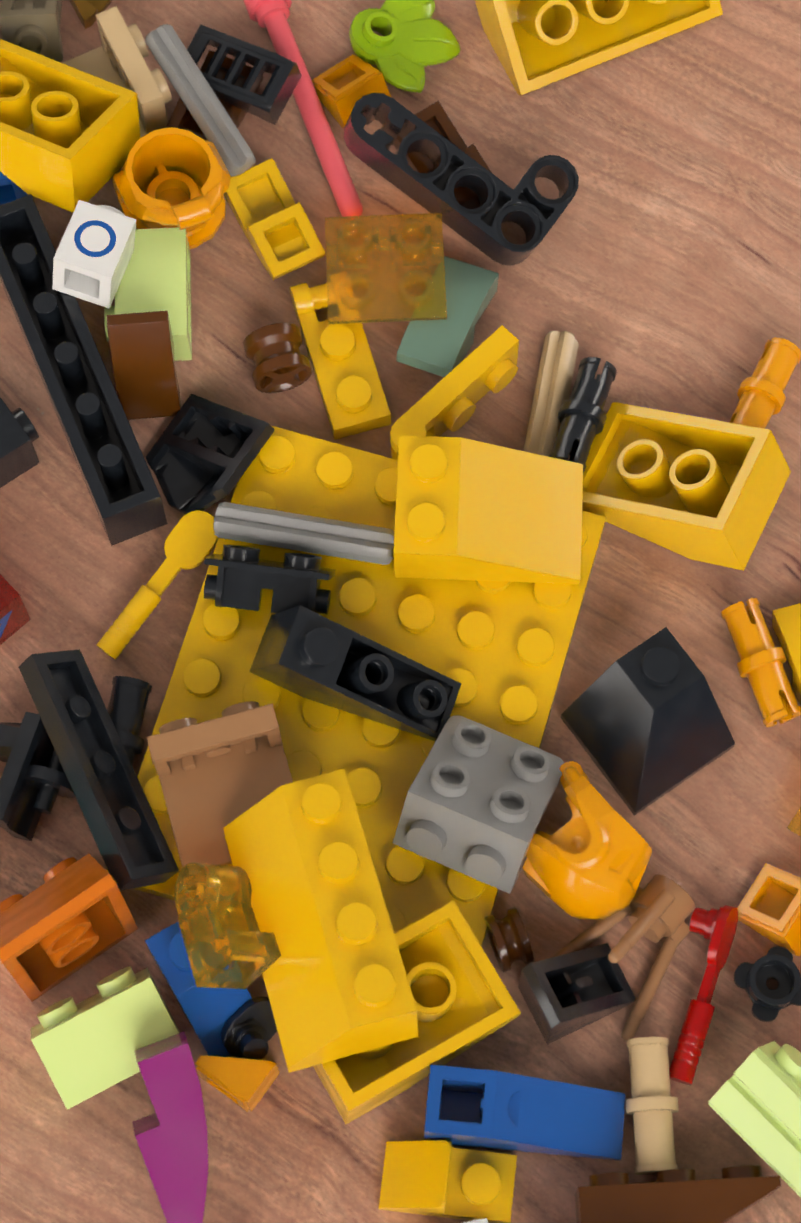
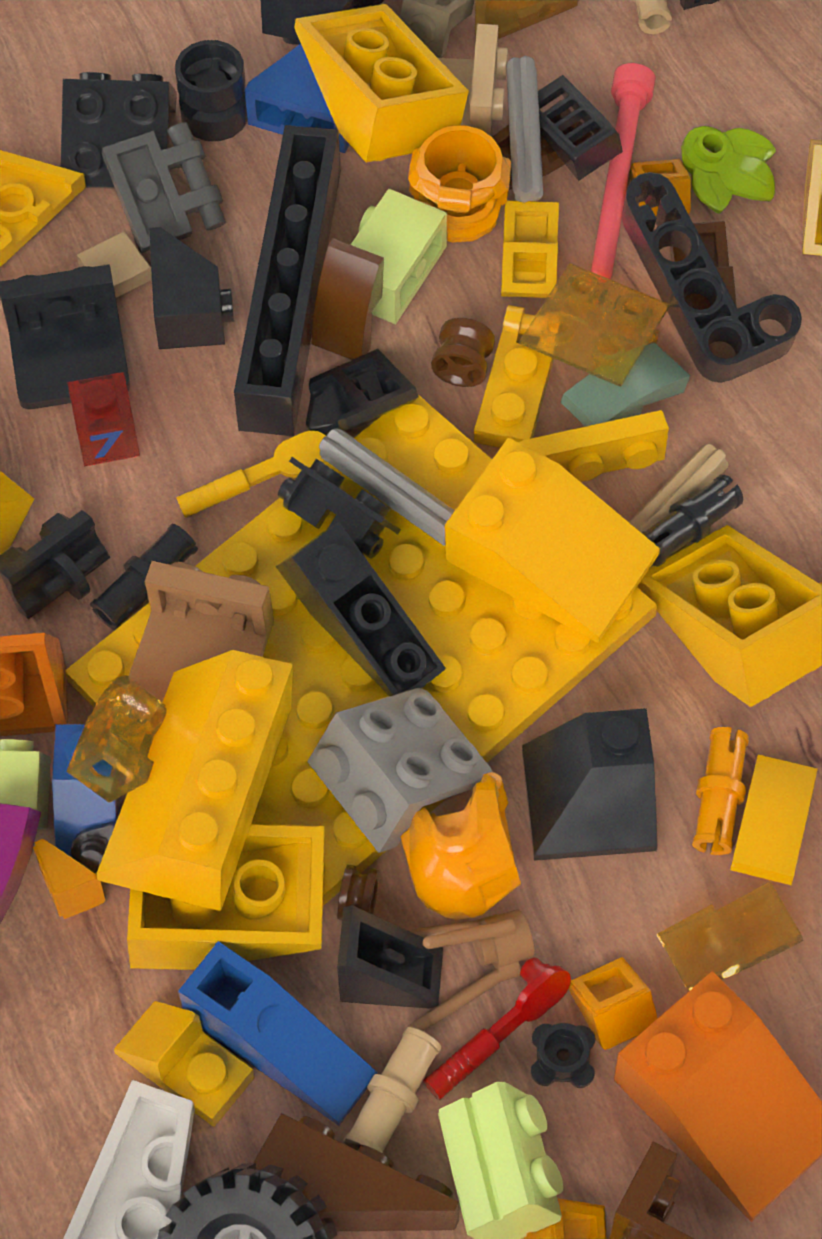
camera: 30 degrees right, 10 degrees down
black plate [19,649,179,891] -> none
white brick [53,200,136,309] -> none

